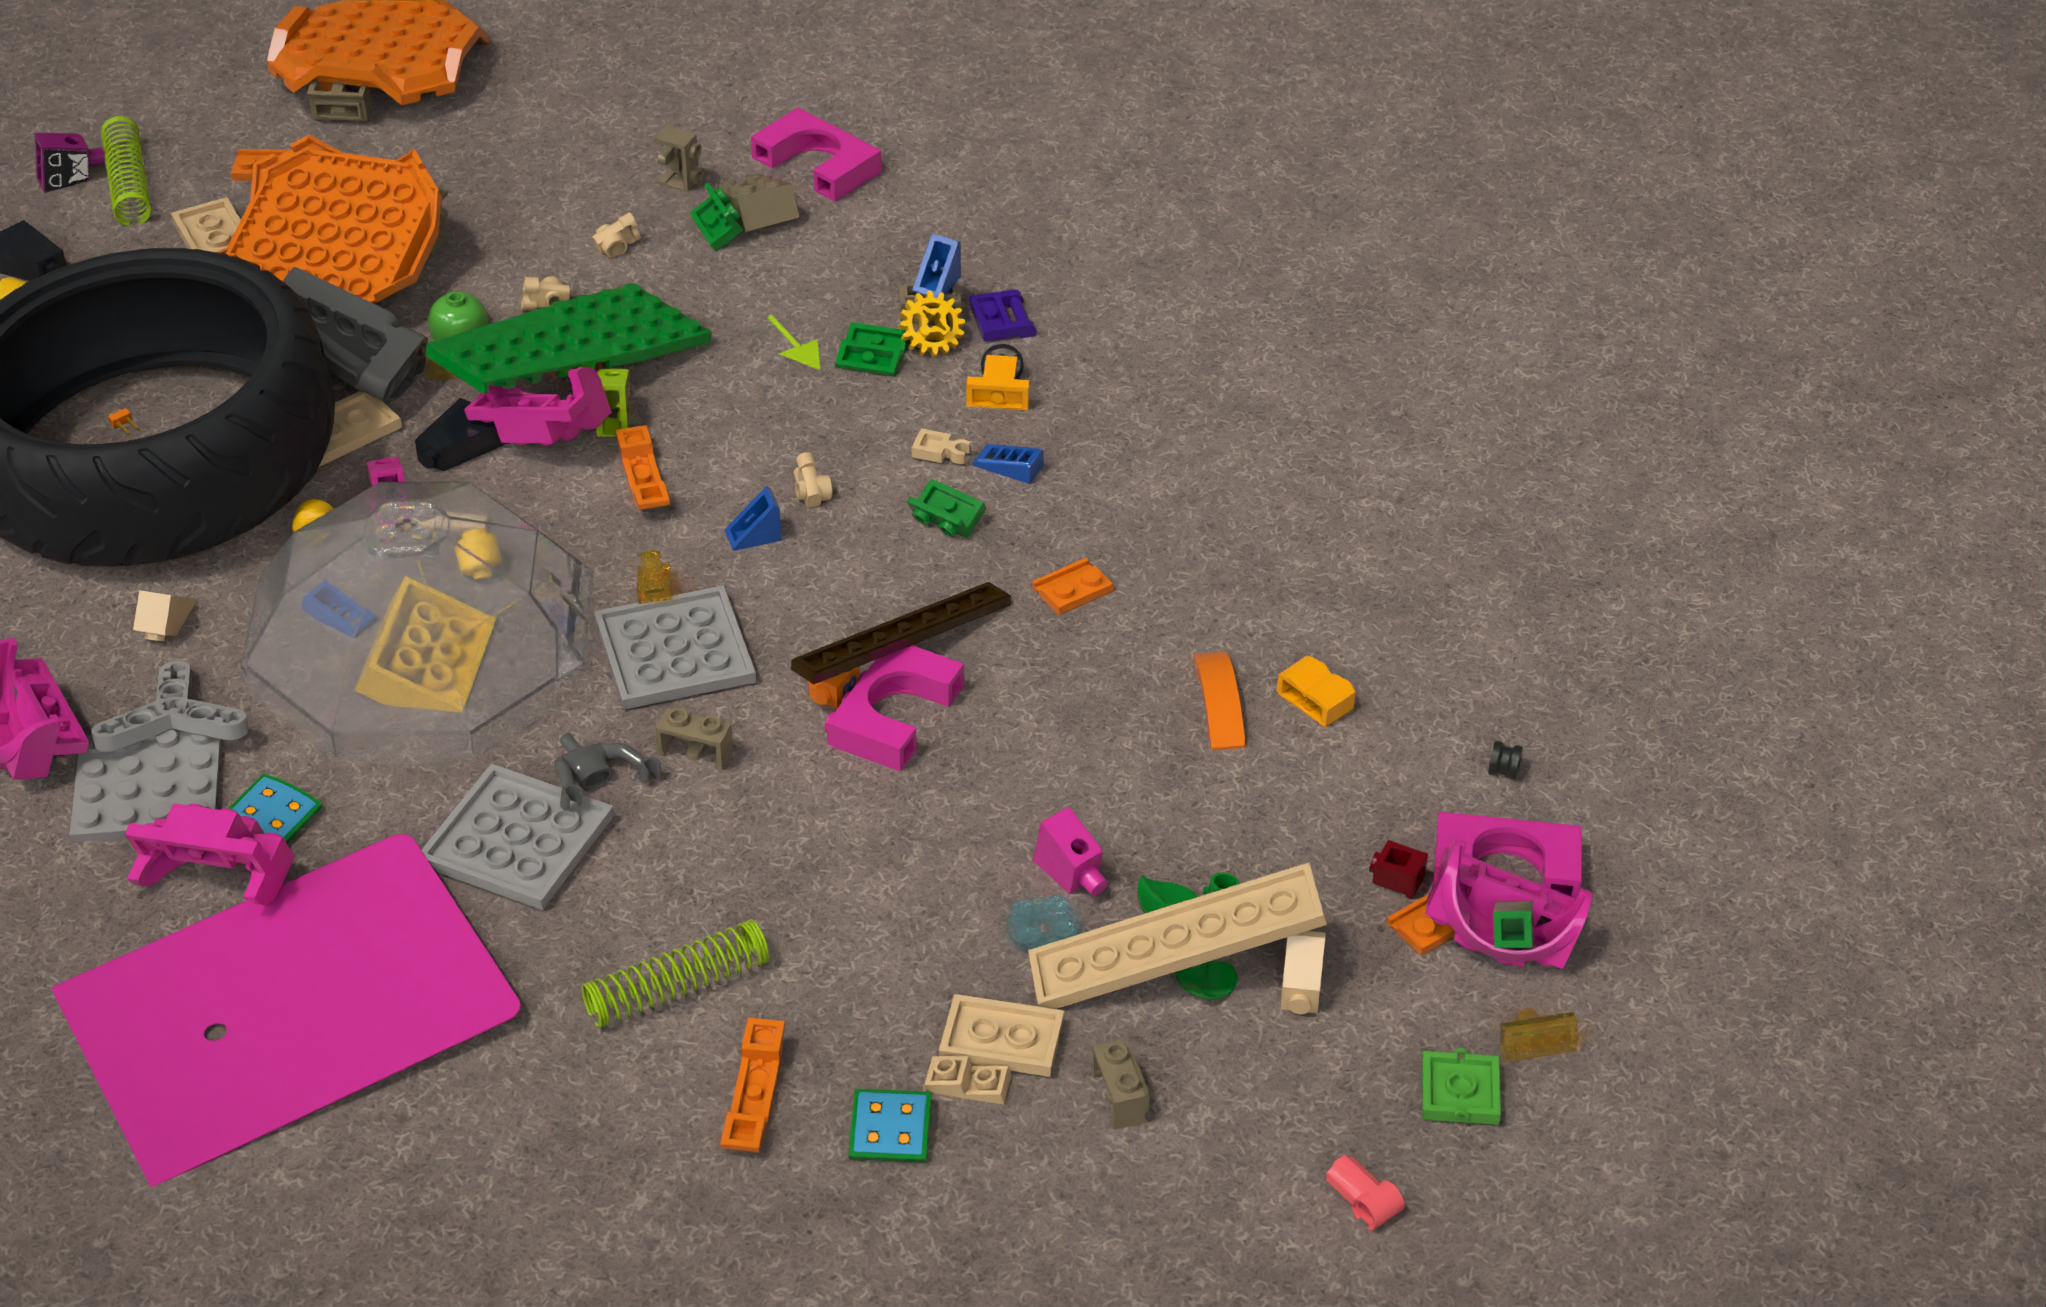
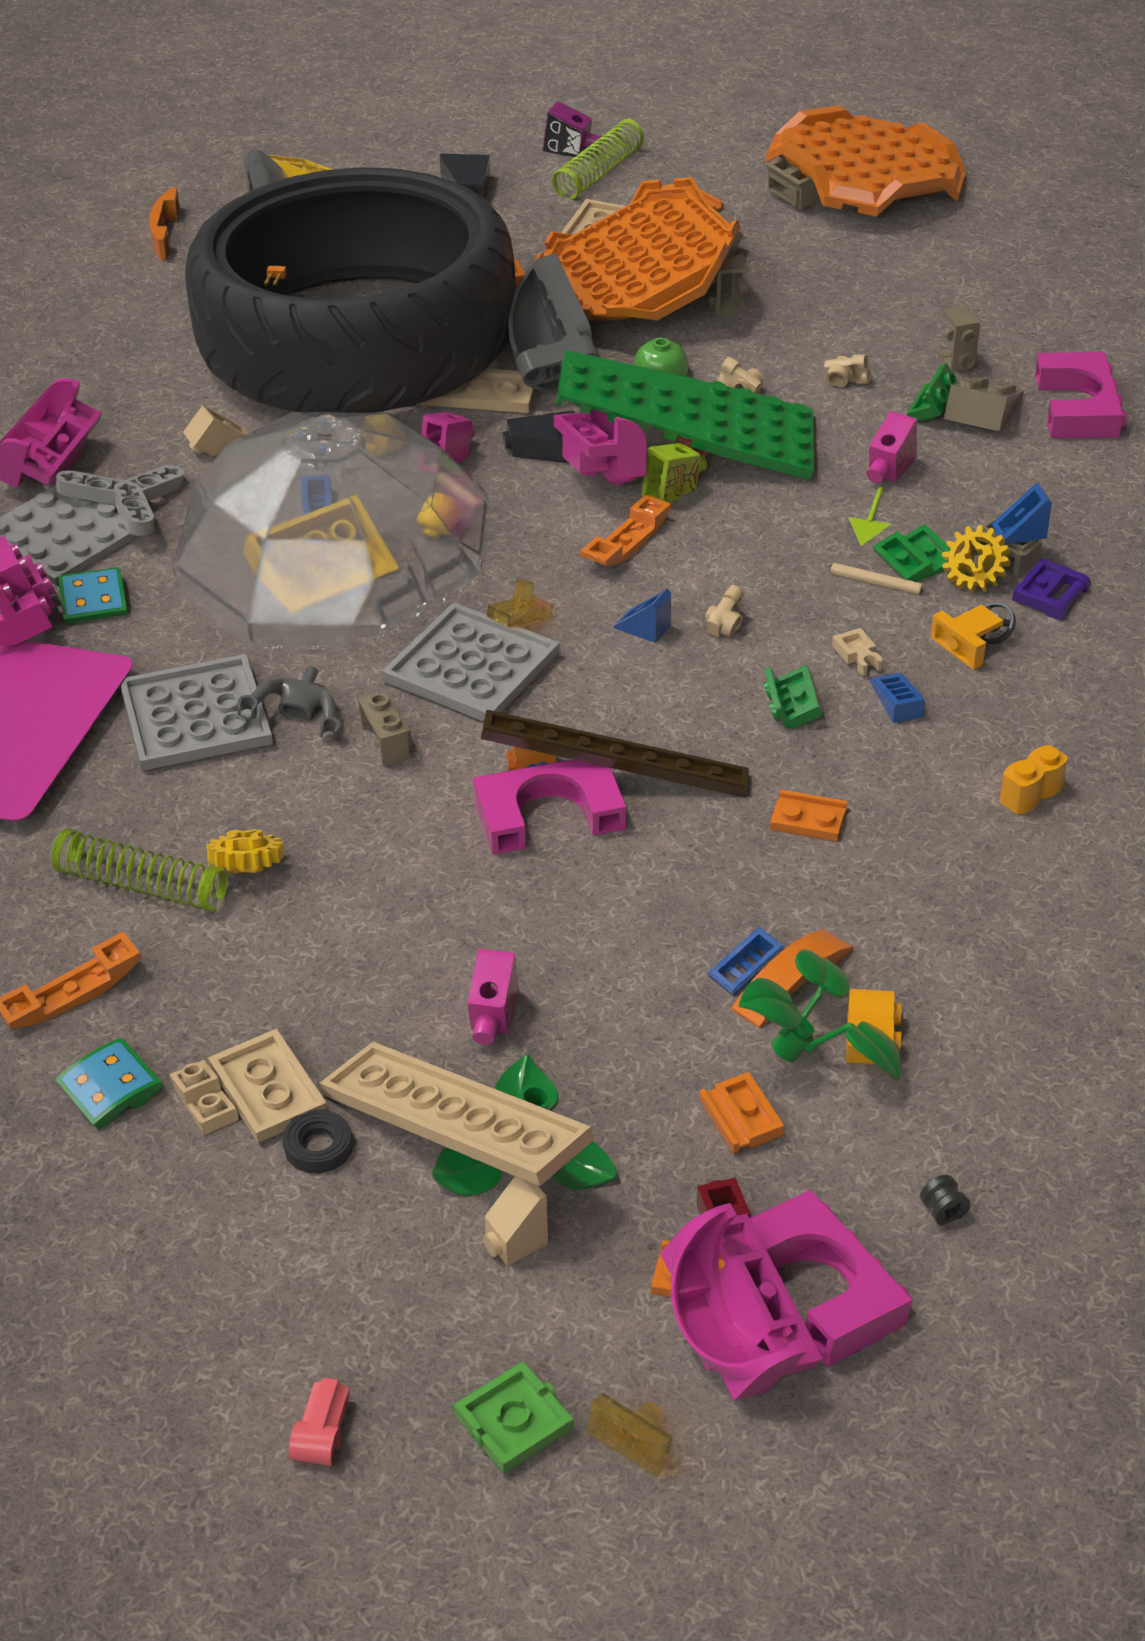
camera: 50 degrees right, 0 degrees up
clear light blue plate [1007,895,1080,953] -> none
dark tan window [1092,1039,1150,1130] -> none
green brick [1493,901,1534,948] -> none
none -> yellow gear [206,829,283,874]
none -> black tyre [283,1110,353,1174]
none -> orange plate [699,1072,784,1155]
none -> blue slope [708,926,785,996]
none -> green plant [738,949,901,1081]
none -> tan bar [831,563,923,595]
none -> dark pink torso [866,411,917,483]
none -> light orange brick [999,745,1068,814]

